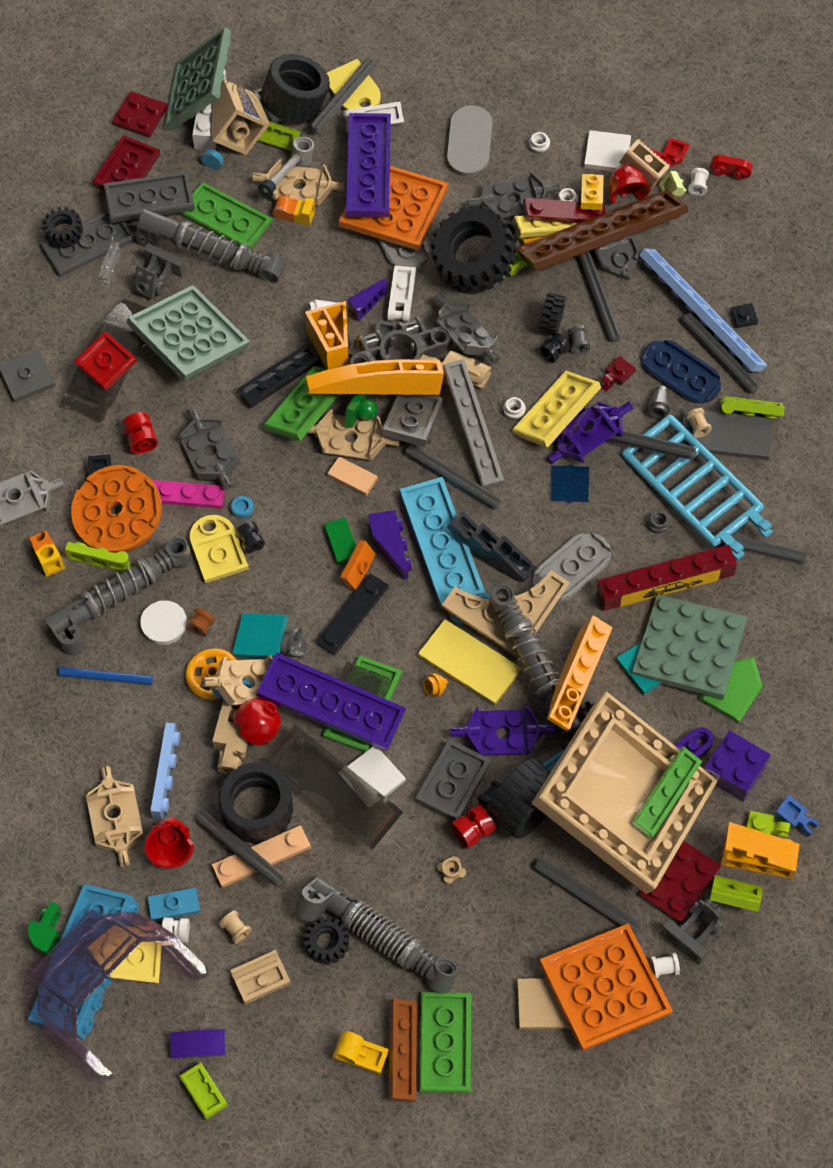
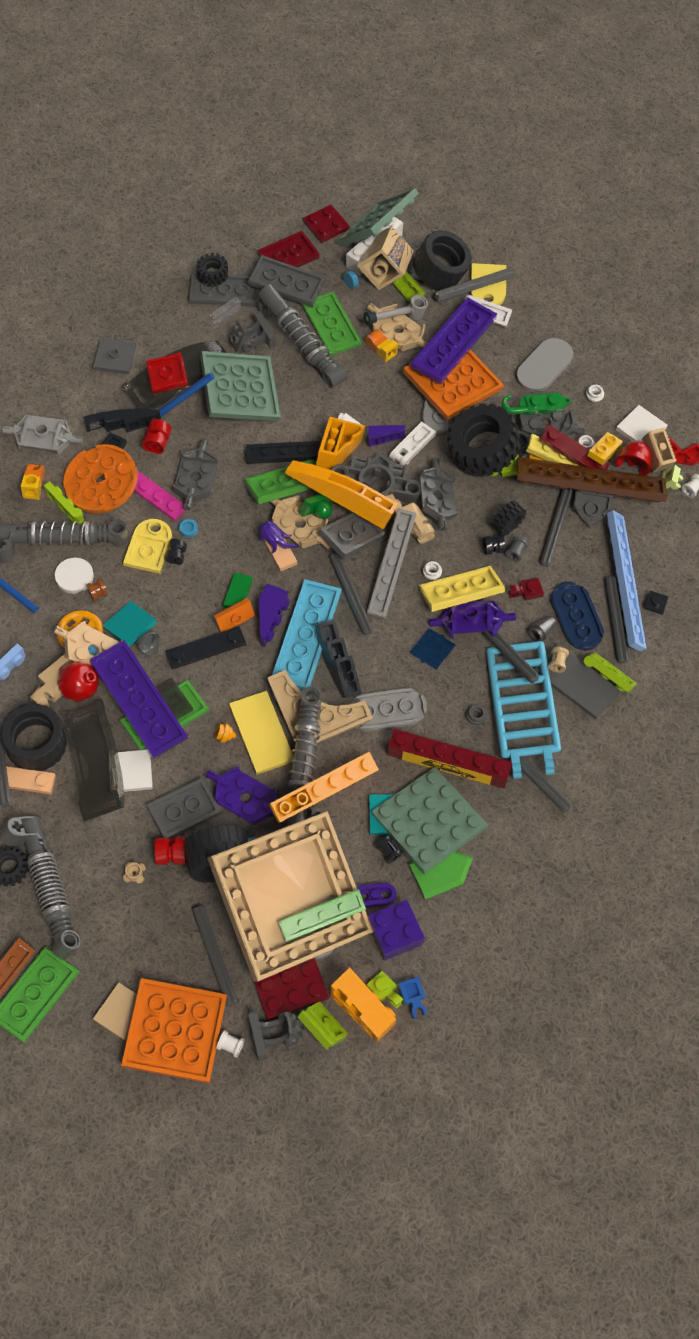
camera: 30 degrees right, 0 degrees up
none -> black slope [83,409,161,433]
none -> blue bar [159,372,215,417]
none -> dark purple piece [258,520,299,553]
none -> black bush [376,836,403,864]
none -> green plate [501,392,572,415]

